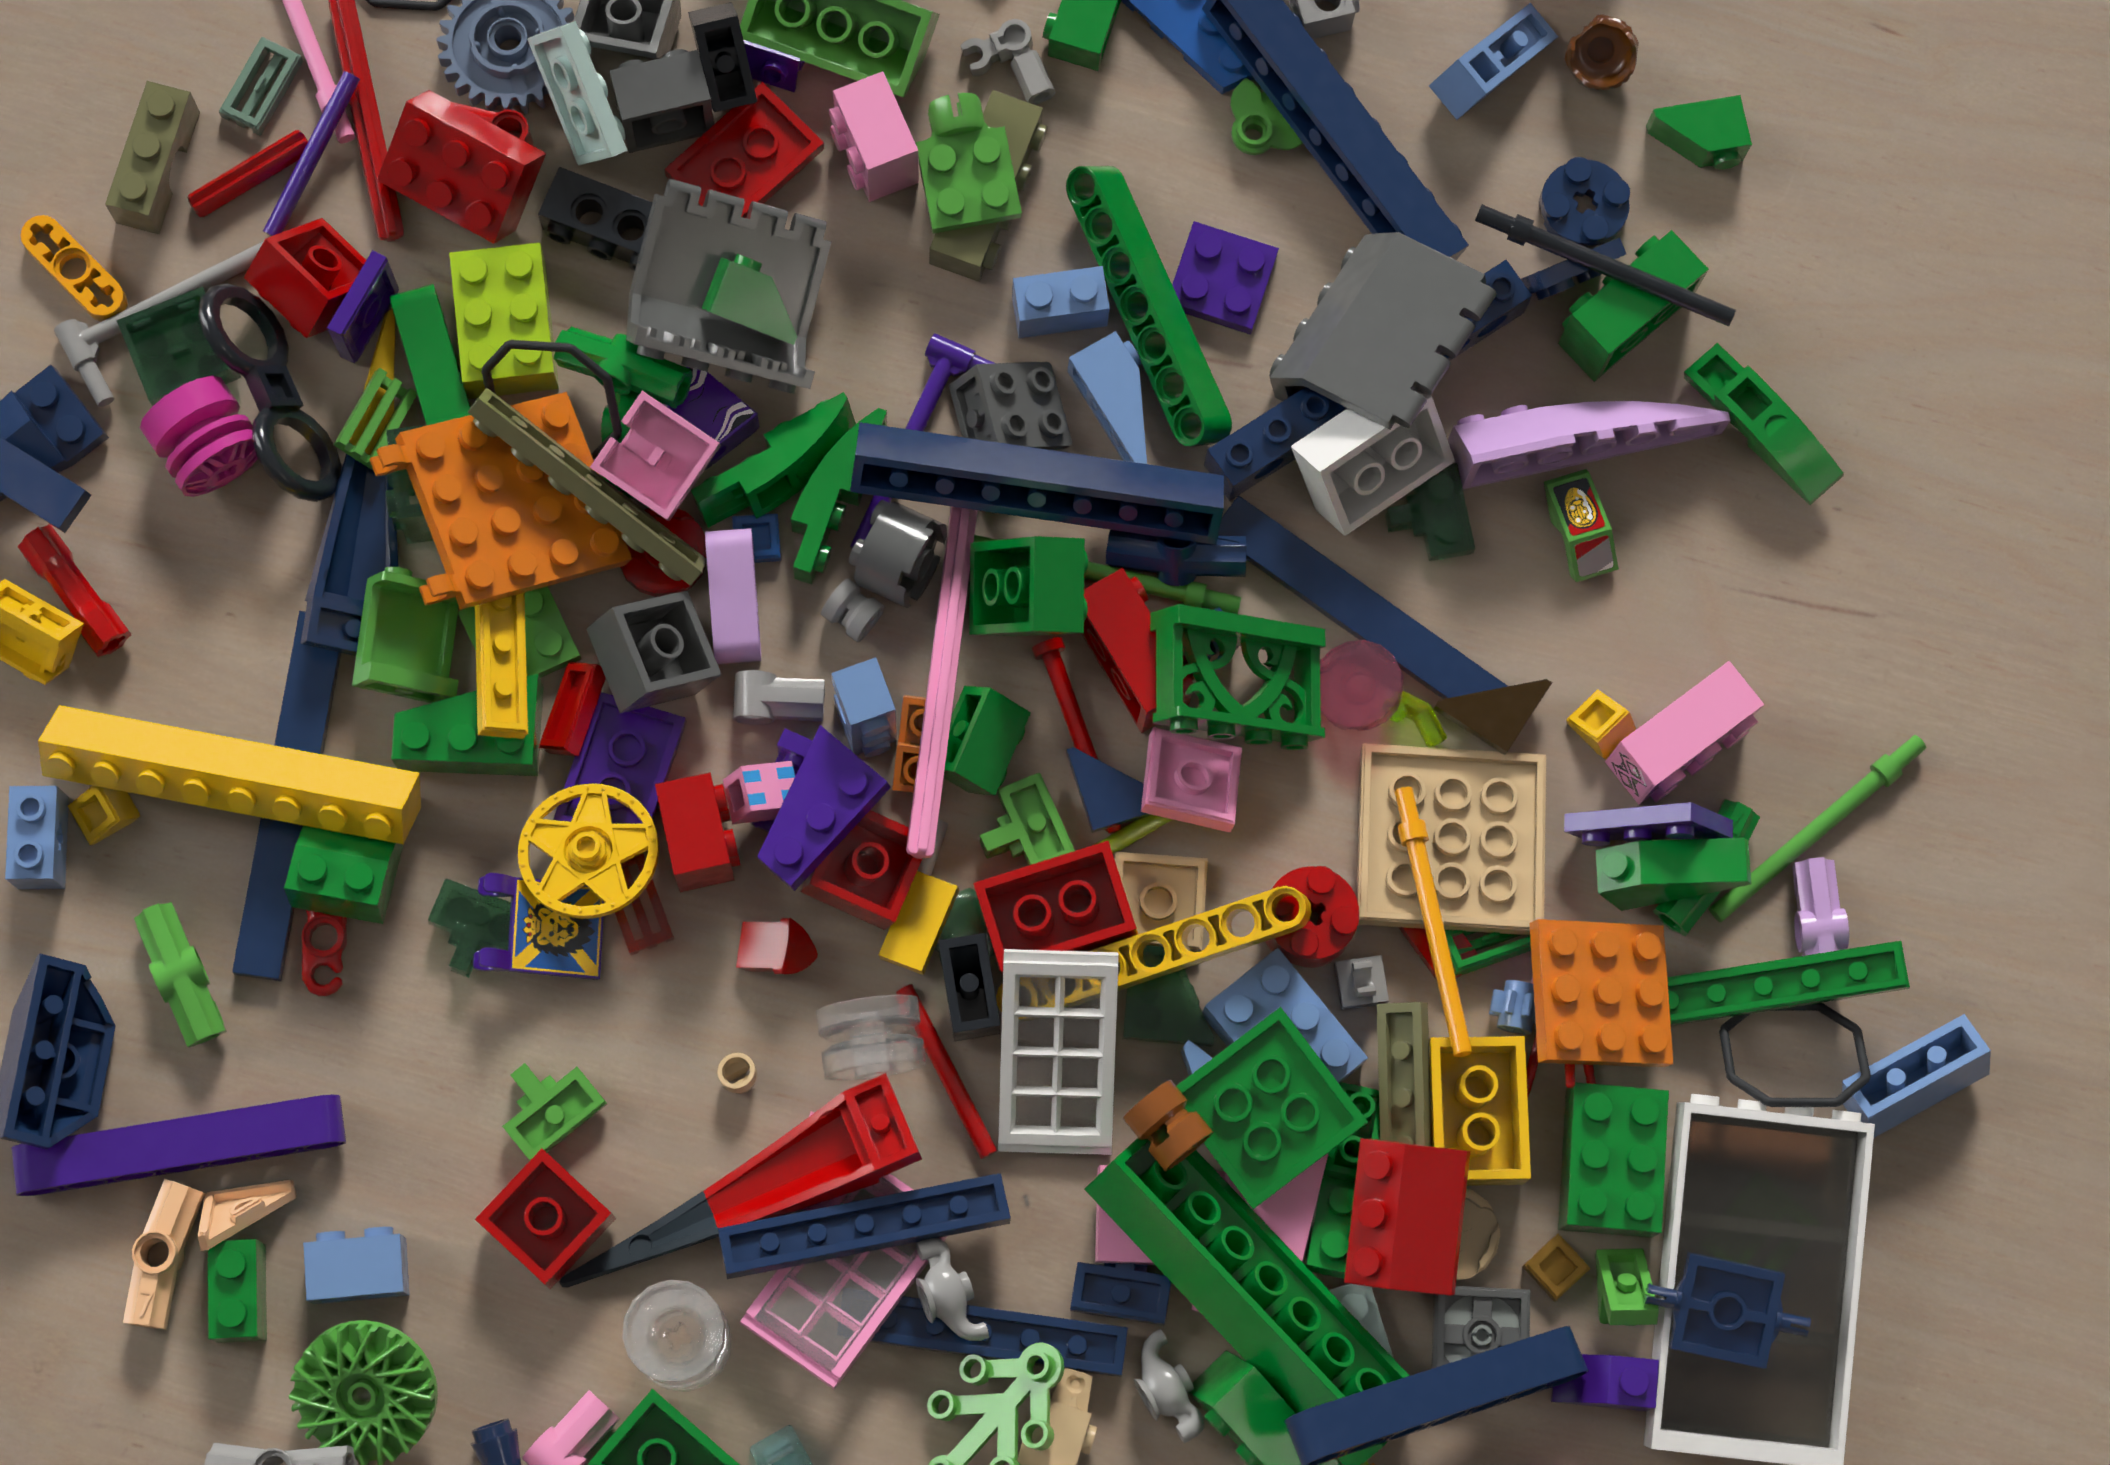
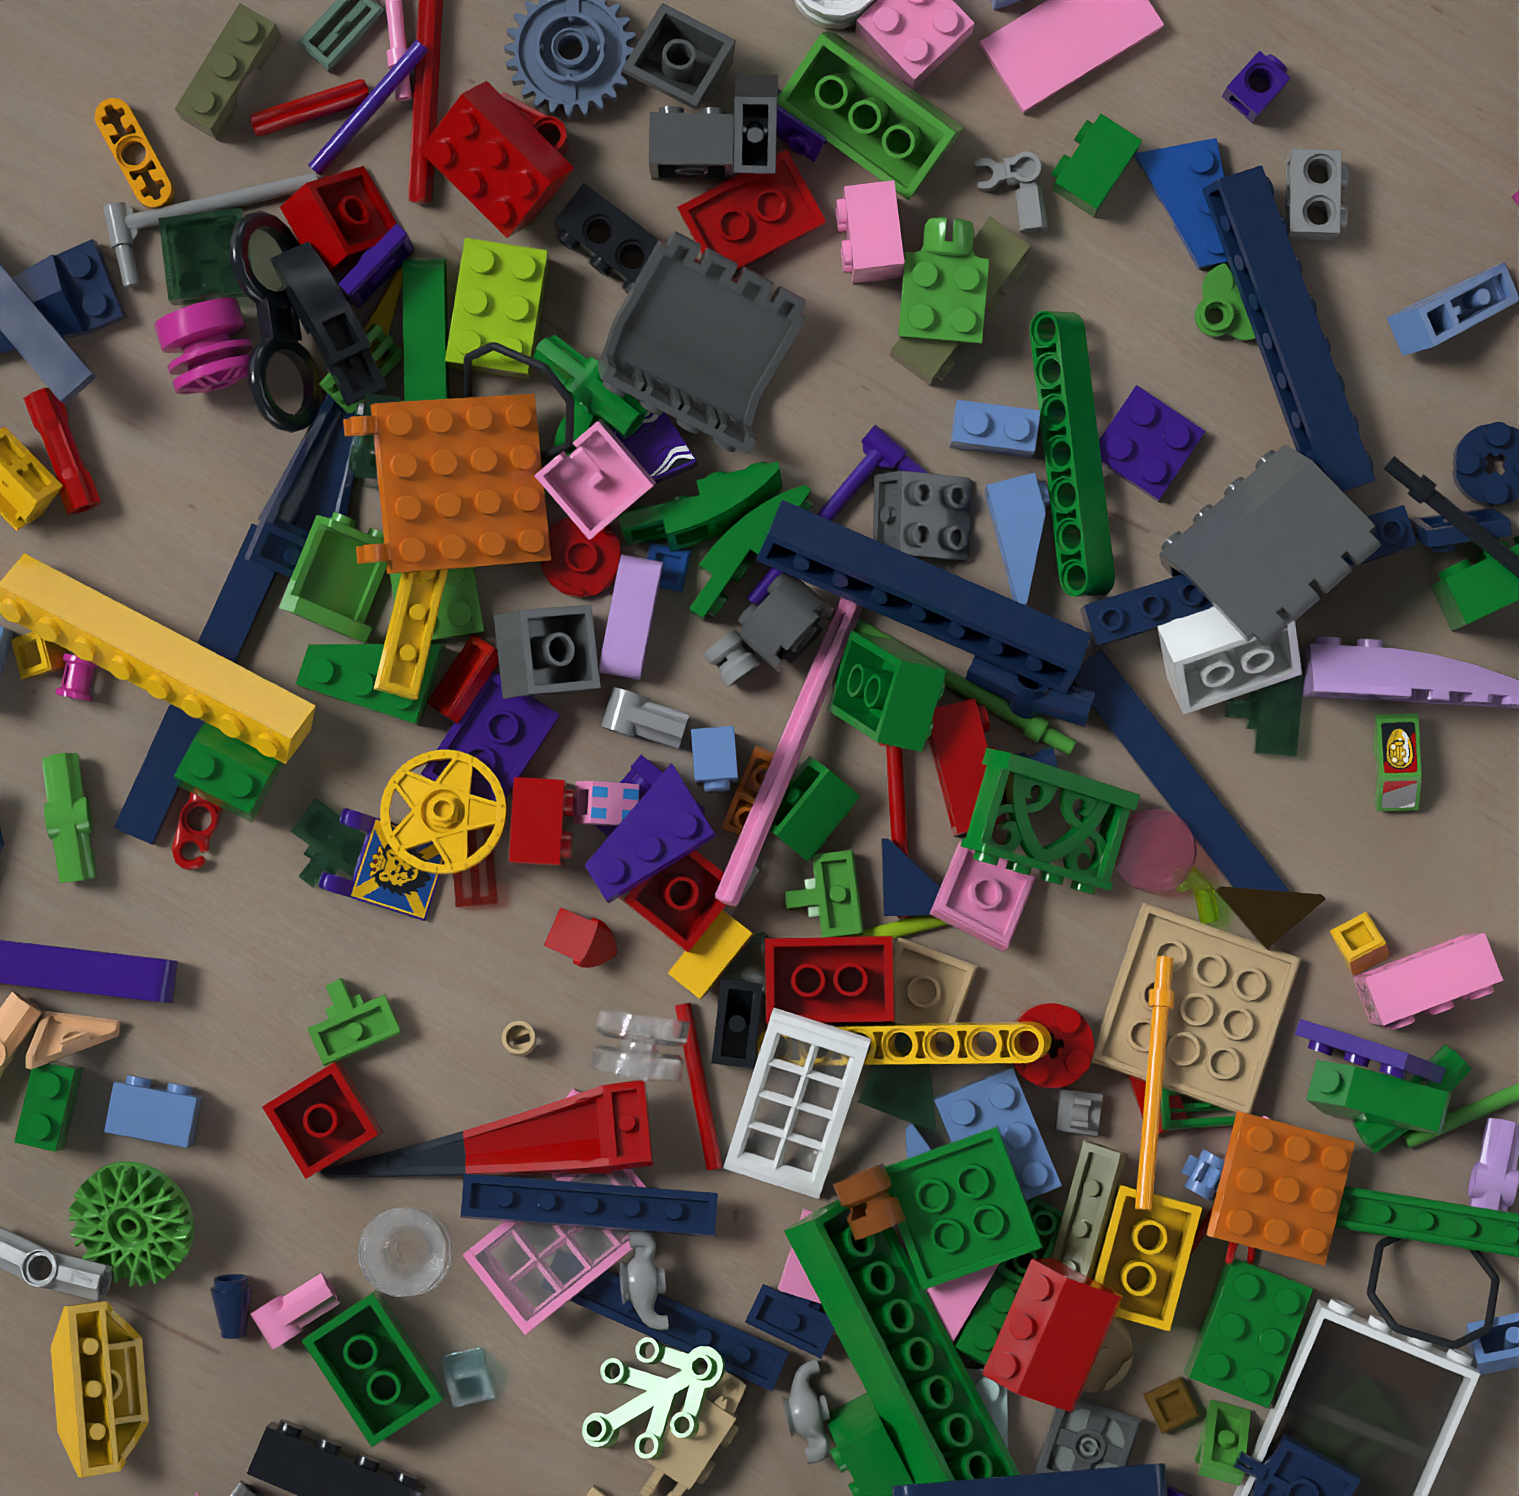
camera: 25 degrees right, 10 degrees up
olive plate [468,387,707,586] -> none
light aqua plate [527,21,627,166] -> none
green slope [702,254,797,345] -> none
none -> dark pink bush [55,653,99,702]
none -> black slope [270,242,387,407]

